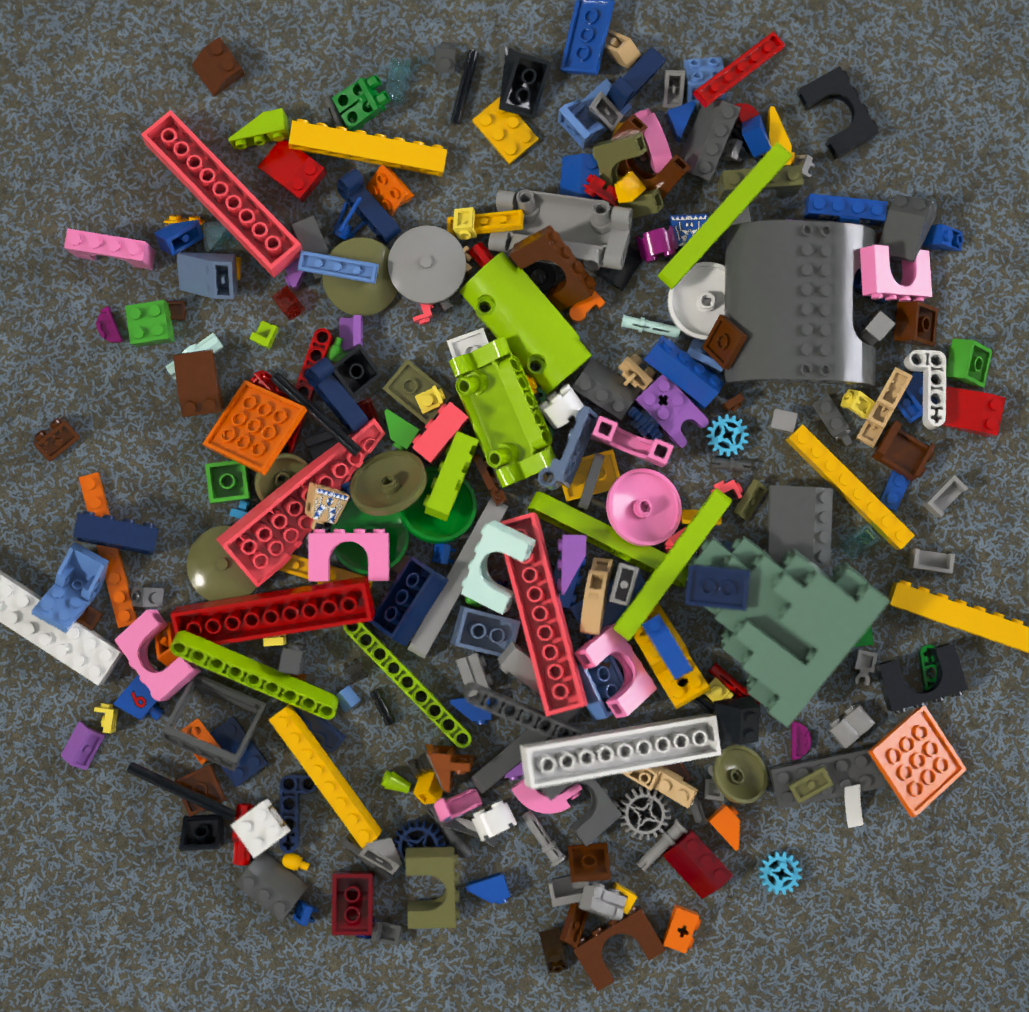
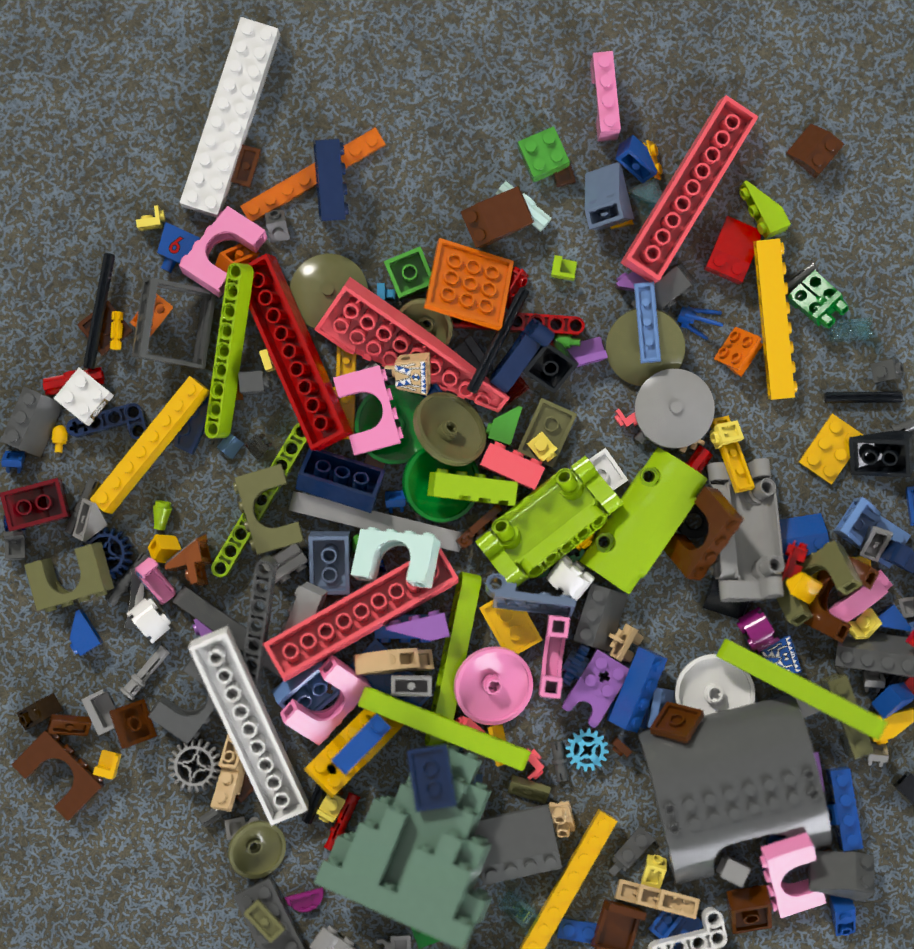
camera: 80 degrees right, 0 degrees up
medium blue bracket [32,542,109,633] -> none
reddish brown bracket [33,416,80,462] -> none
medium lavender panel [61,721,105,770] -> none
magenta tile [96,306,124,343] -> none
black slope [179,815,224,851] -> none
dark blue plate [210,716,269,787] -> none
clear red bracket [272,285,305,320] -> none
dark blue beam [337,168,401,244] -> none
black axle [370,688,395,726] -> none
clear smoke wheel [408,753,433,779] -> none
blue slope [450,696,492,724] -> none
bright pink arch [511,779,583,814] -> none
orange leg [569,290,606,324] -> none
dark grey beam [578,452,605,509] -> none
light grey brick [579,883,627,920] -> none
light aqua pin [621,315,680,339] -> none
light grey pin [636,819,688,872] -> none
dark red slope [662,828,733,899] -> none
orange brick [662,904,701,954] -> none
orange slope [707,803,740,851] -> none
black slope [713,696,760,745] -> none
medium azure gear [758,851,802,895] -> none
light grey panel [768,409,798,434] -> none
none -> yellow axle [110,311,123,350]
none -> olive arch [233,464,305,555]
none -> tan hips [549,801,576,838]
none -> light yellow bracket [847,608,882,639]

